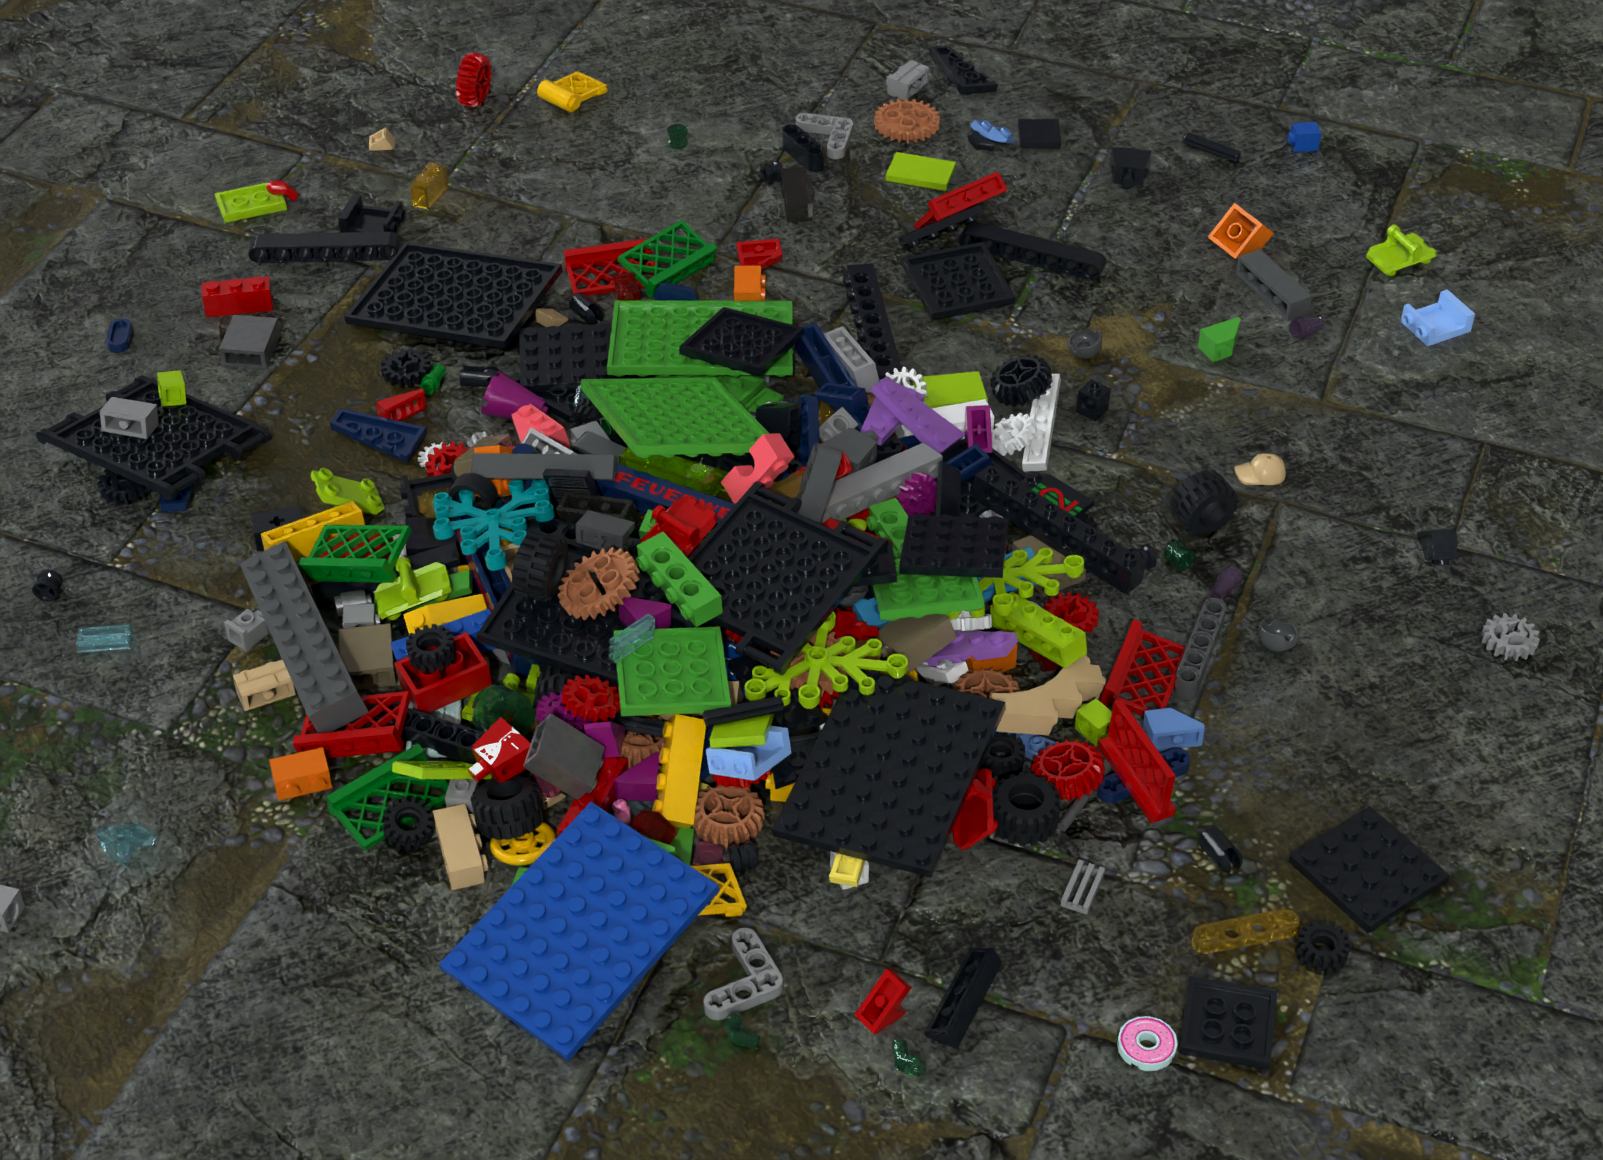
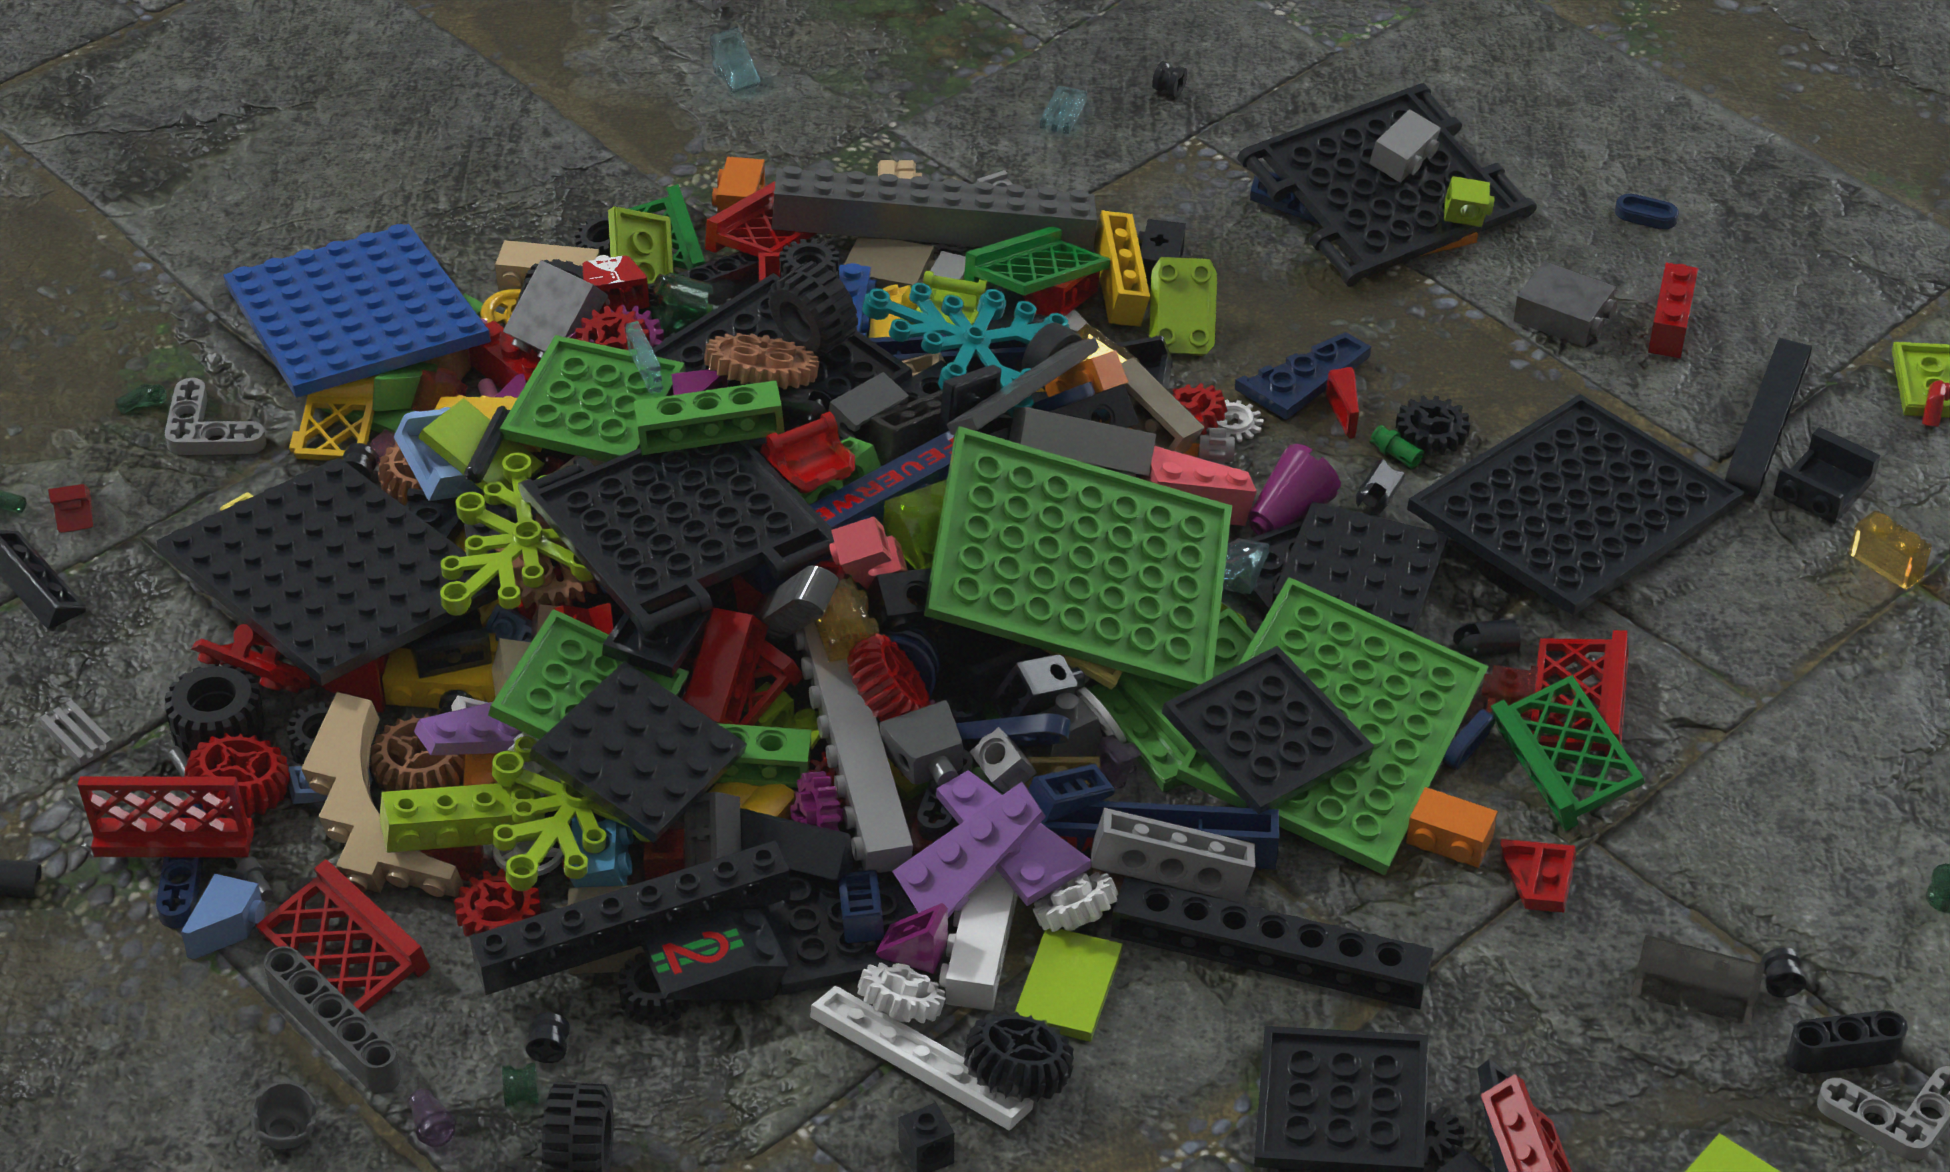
camera: 115 degrees right, 0 degrees up
tan slope [536,309,568,327] -> none
lime brick [1075,699,1112,747] -> none

